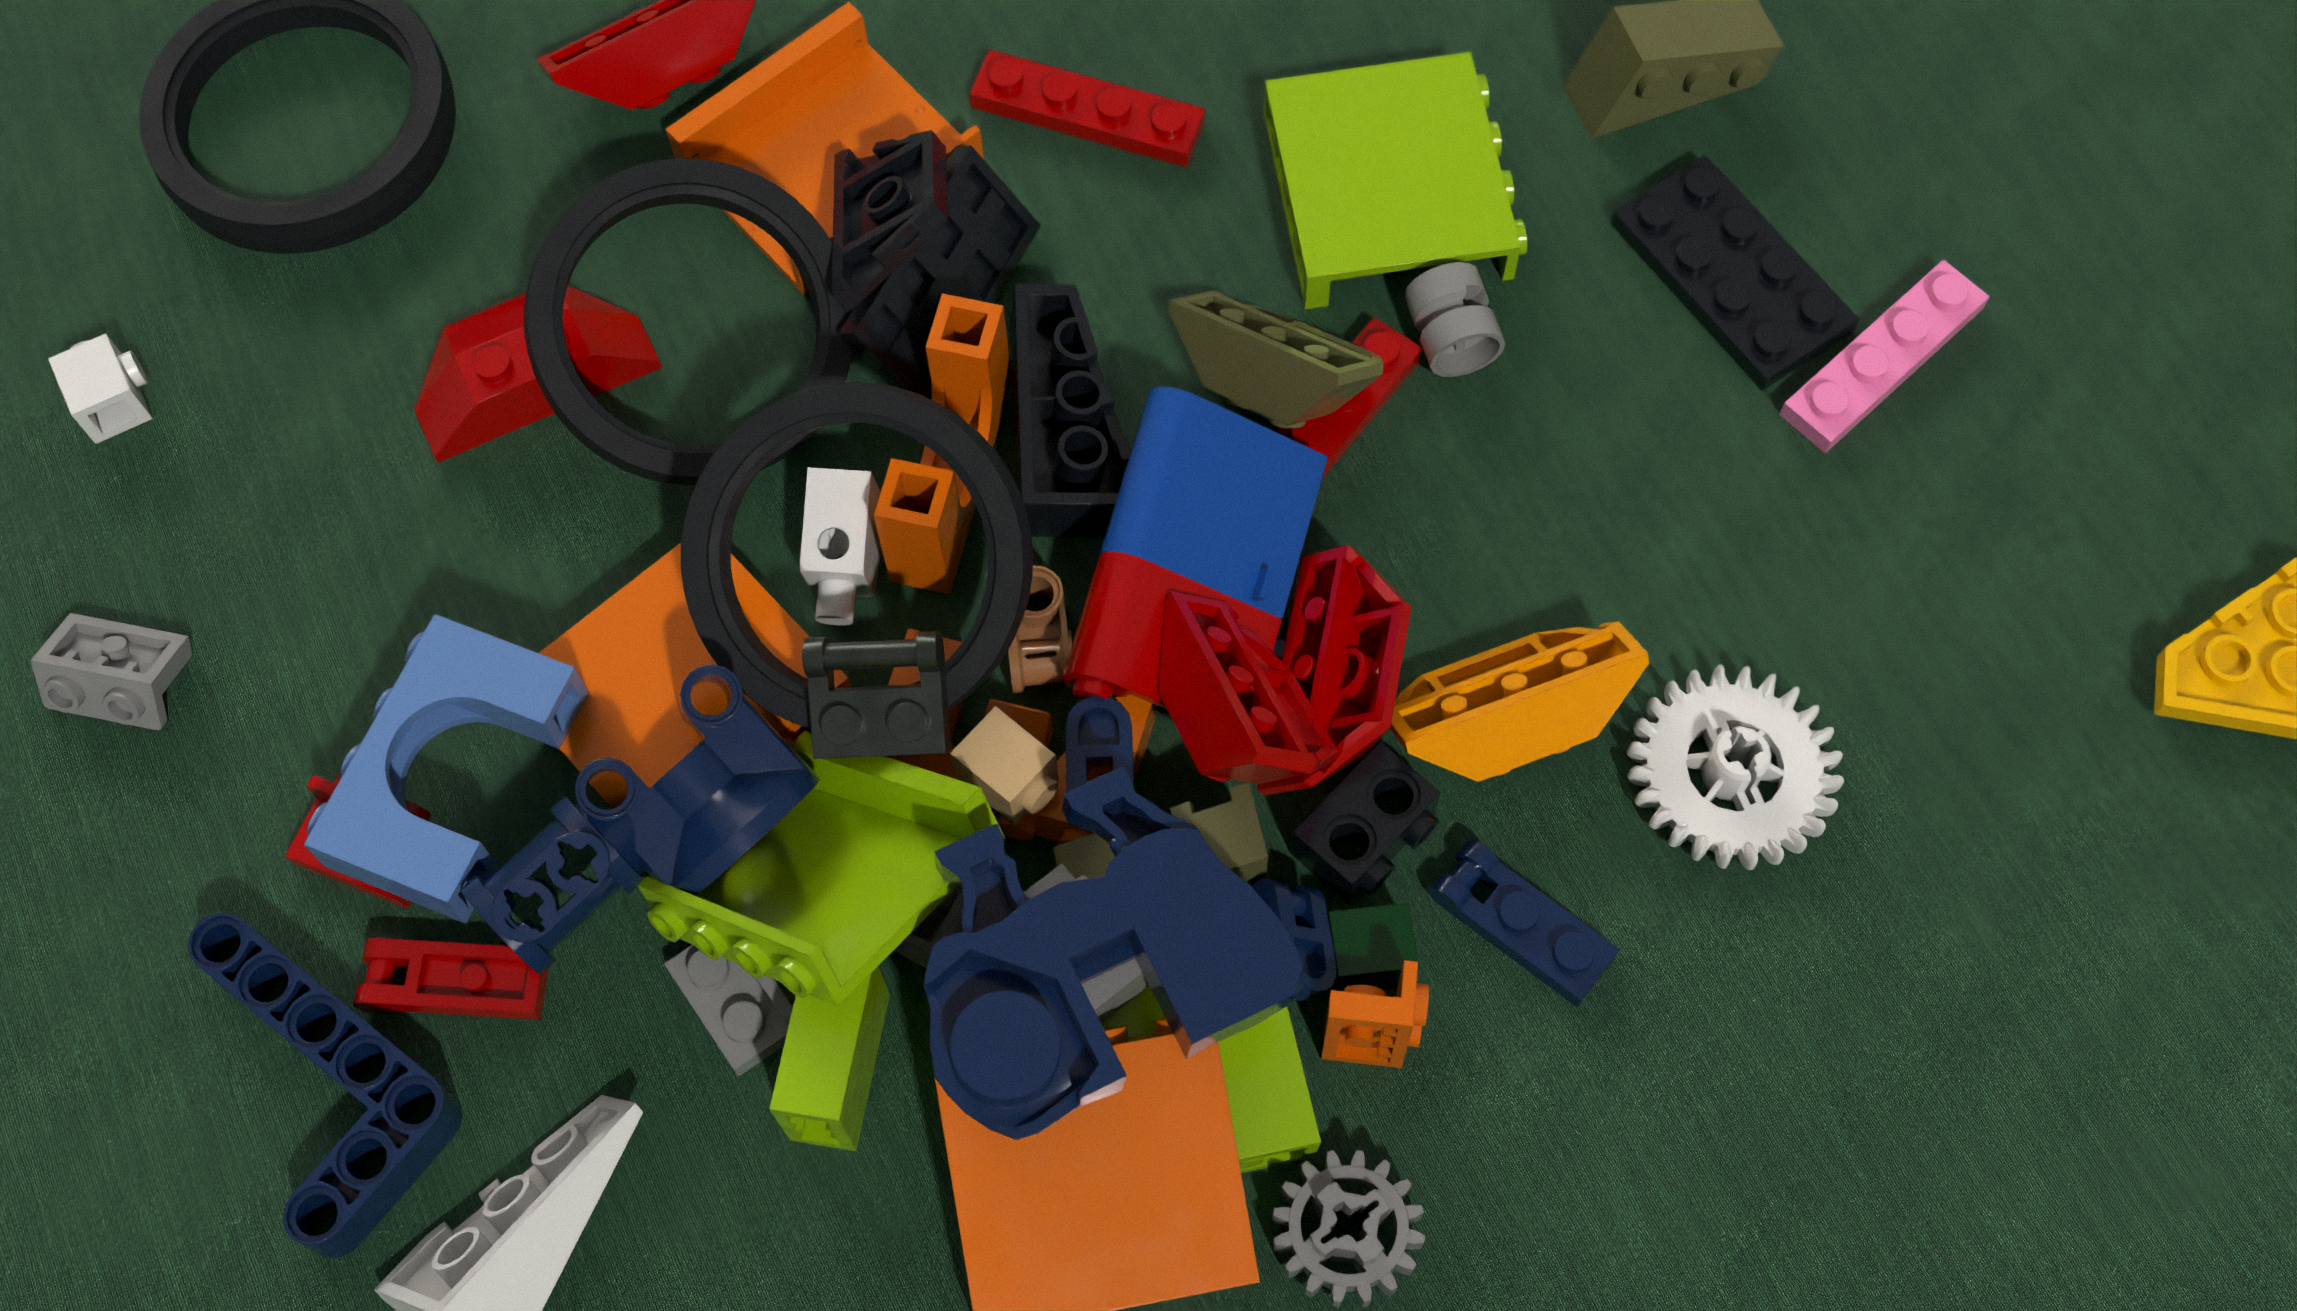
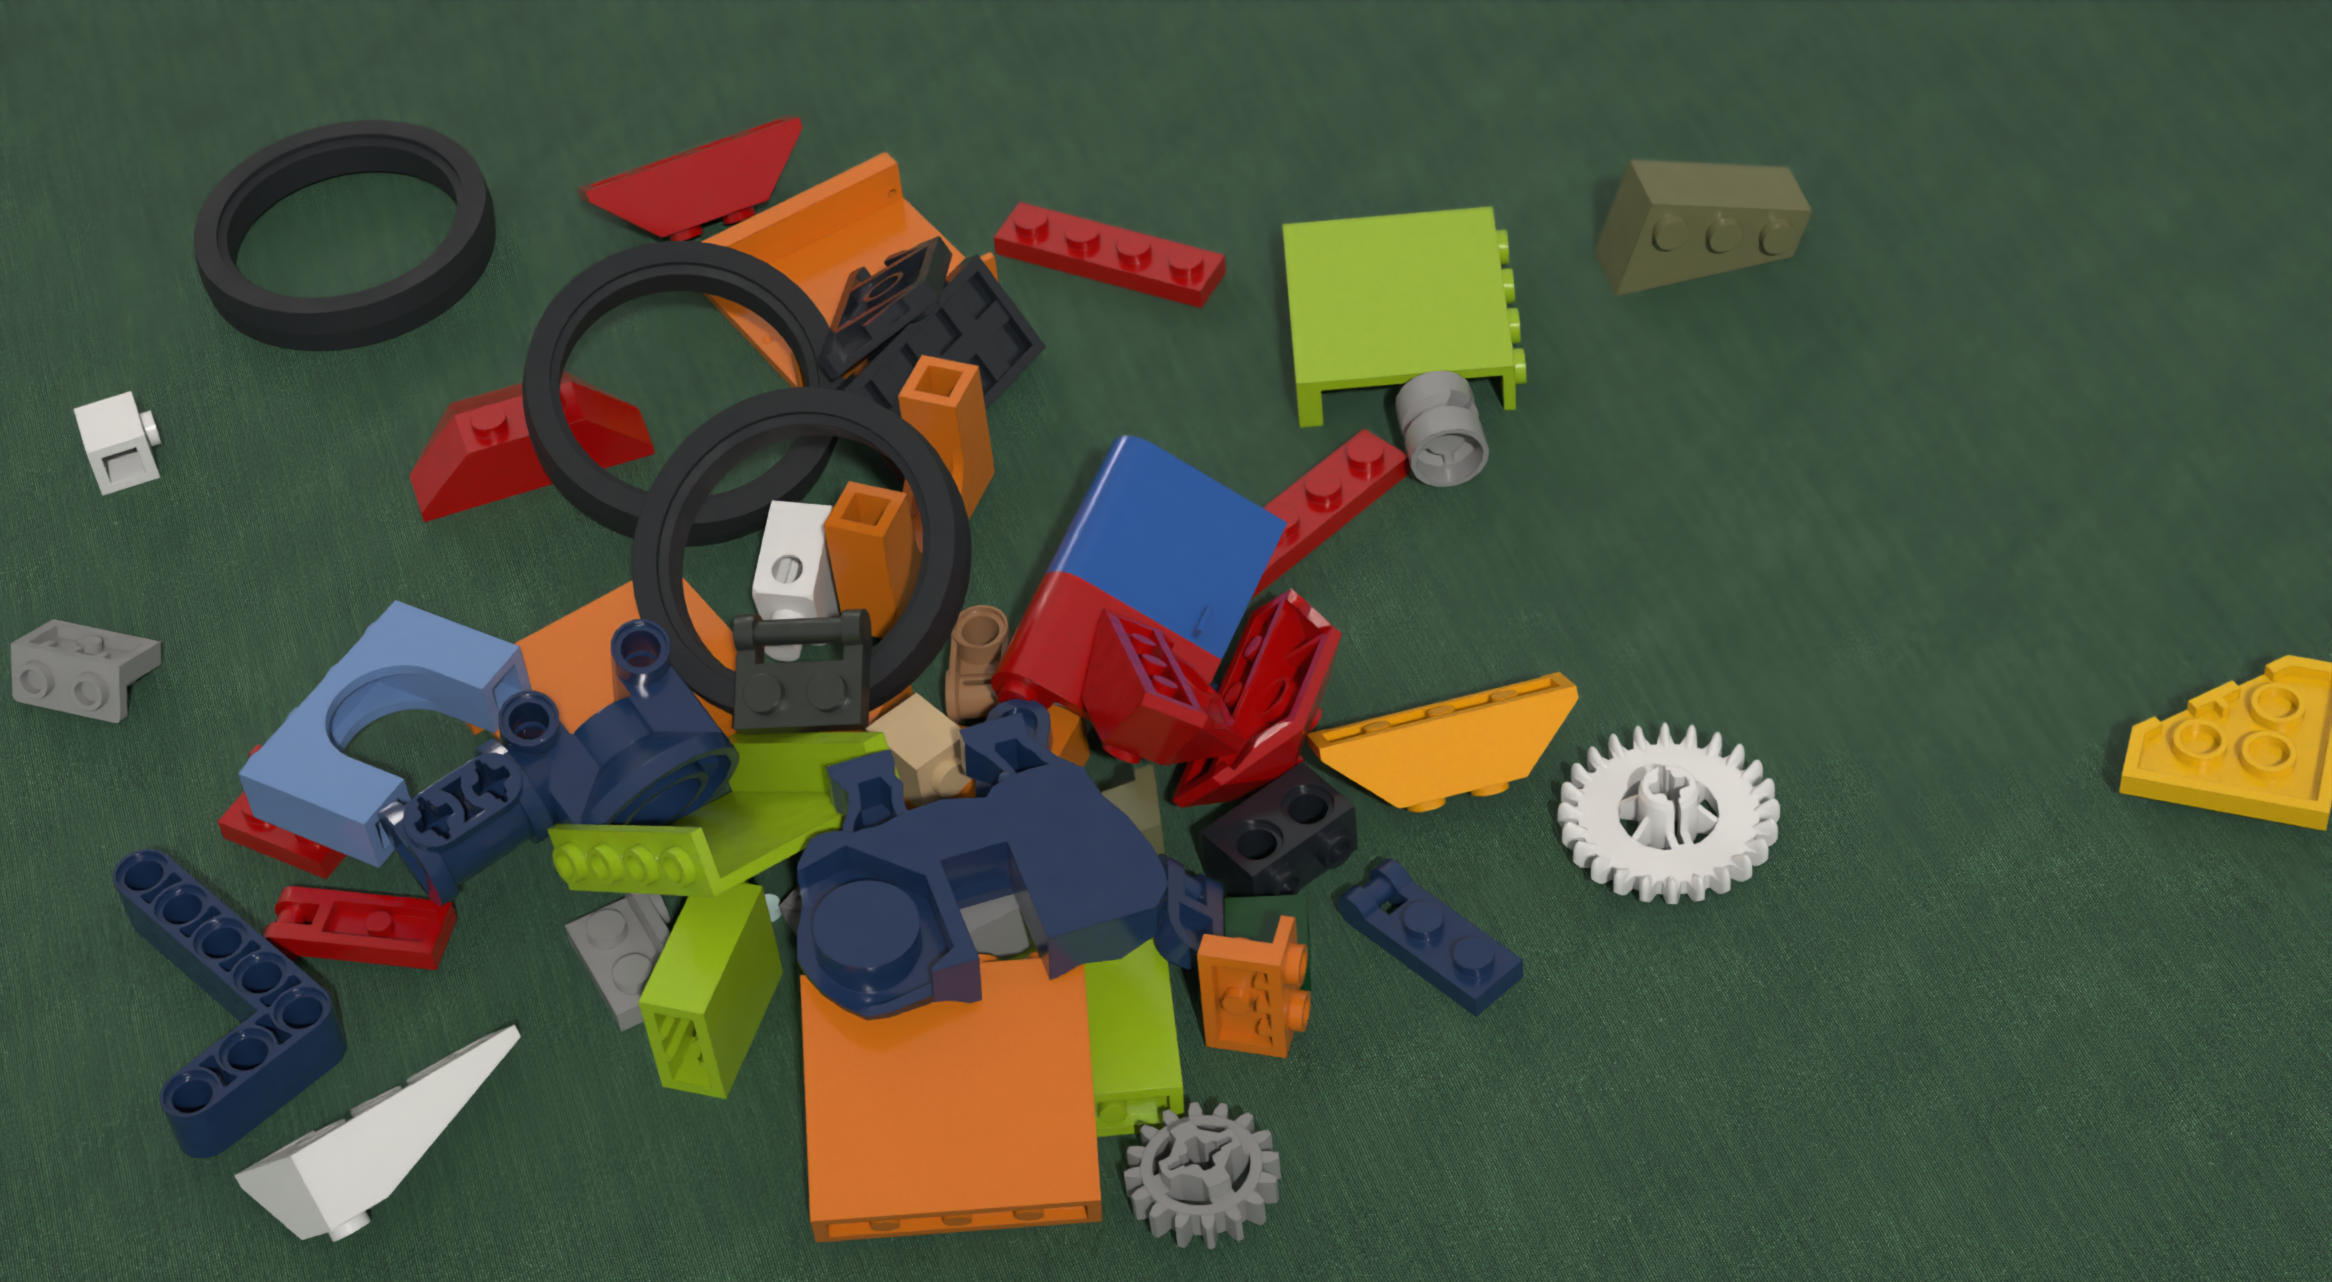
camera: 10 degrees right, 20 degrees down
black wedge [1010,284,1131,537] -> none
olive wedge [1168,290,1384,428] -> none
black plate [1610,154,1859,391] -> none
bright pink plate [1779,259,1990,453] -> none

